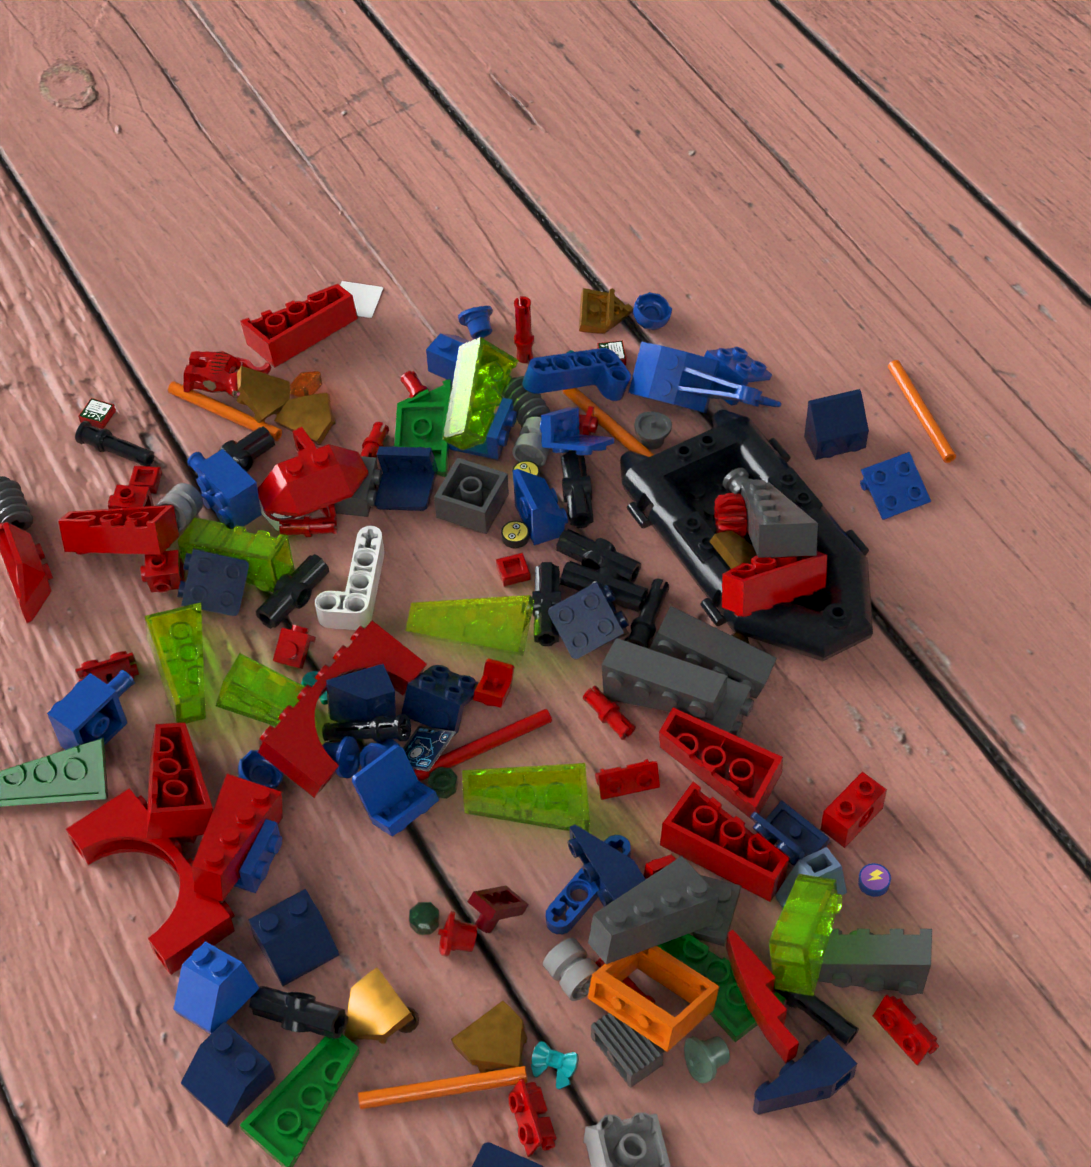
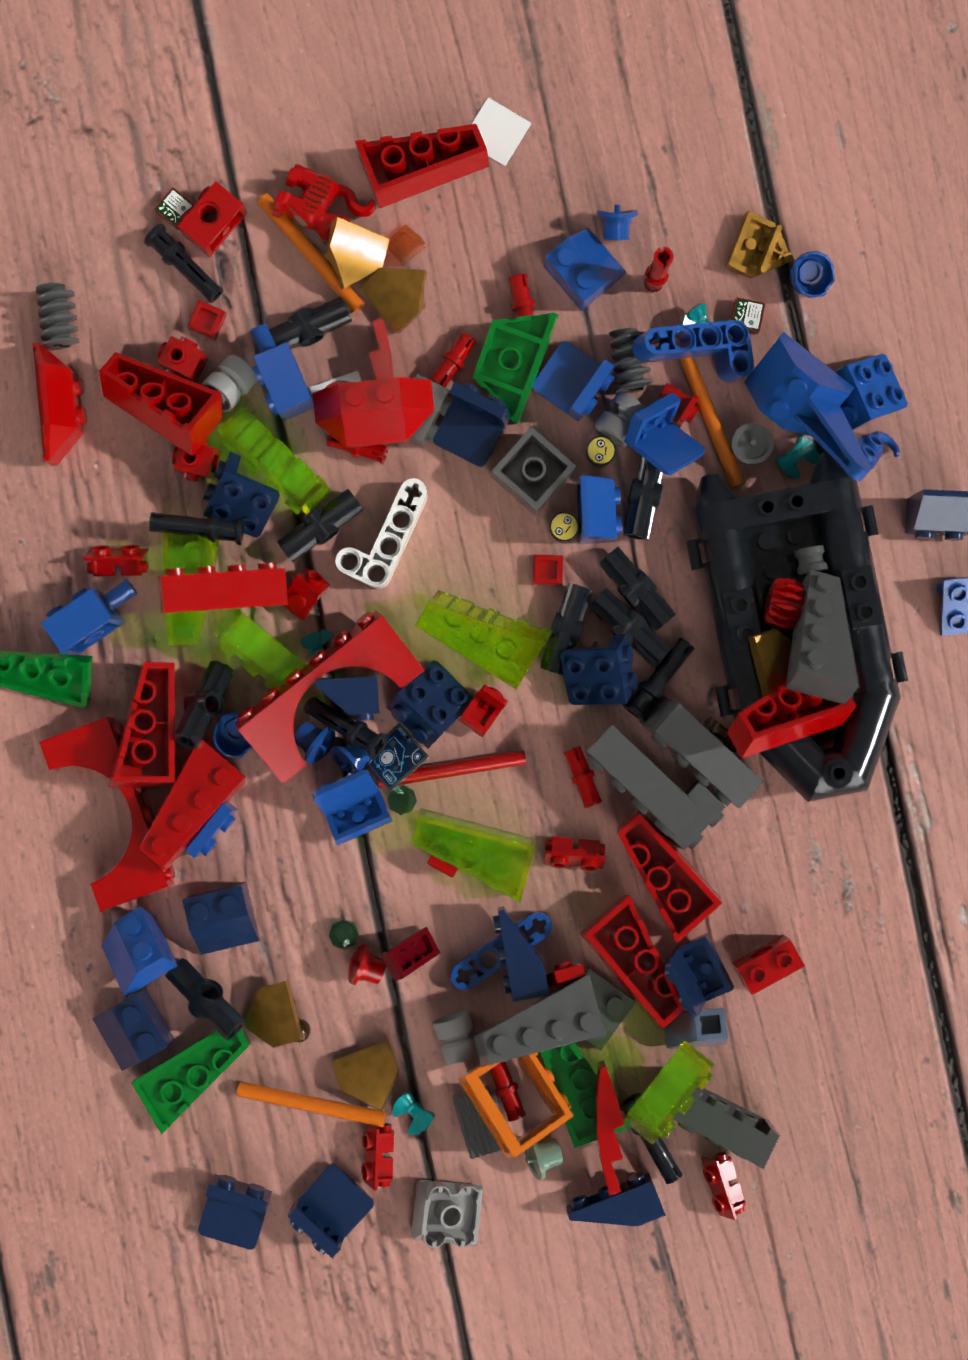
camera: 15 degrees right, 35 degrees up
clear neon green wedge [443,337,519,451] -> none
tile [858,863,891,897] -> none
none -> black pin [149,512,244,545]
none -> red wedge [158,563,288,613]
none -> black piece [173,661,234,750]
none -> red brick [178,181,247,258]
none -> red tile [427,848,460,877]
none -> teal piece [776,435,819,479]

